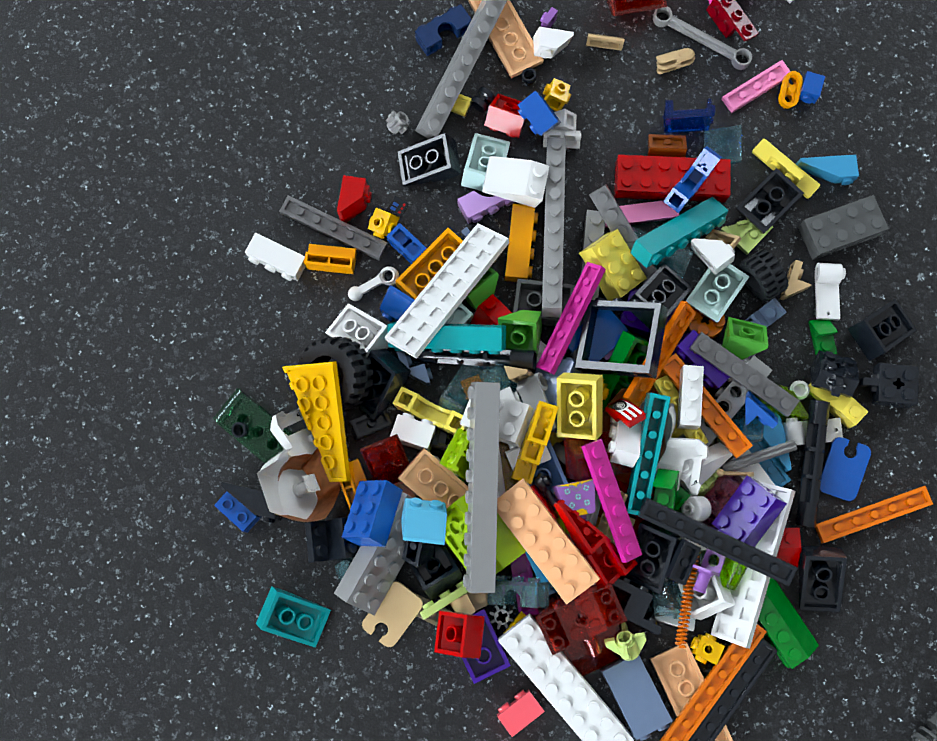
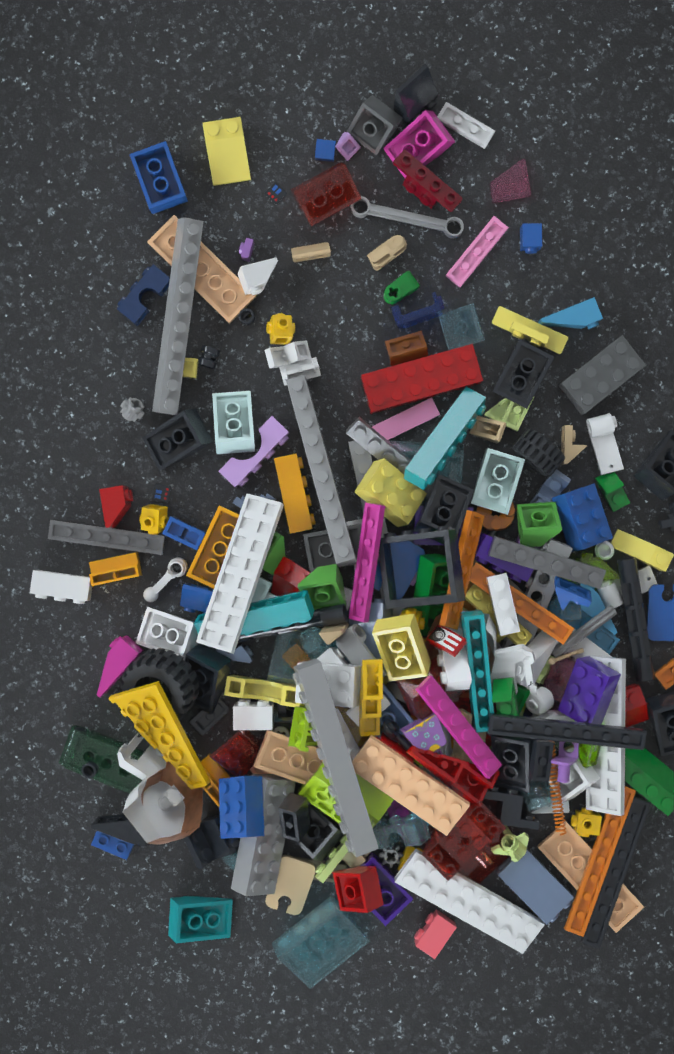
camera: 20 degrees left, 10 degrees up
medium azure slope [401,497,447,545] -> none
white slope [482,156,549,208] -> none
slope [484,93,527,138] -> none
blue slope [518,90,561,136] -> none
blue arch [663,146,722,213] -> none
white slope [690,238,735,275] -> none
light orange plate [778,71,803,109] -> none
black hinge [810,350,860,398] -> none
none -> dark pink slope [97,635,144,698]
none -> clear light blue slope [272,895,370,989]
none -> green piece [383,271,420,305]
none -> clear pink wing [490,159,531,203]
none -> blue brick [552,483,613,552]

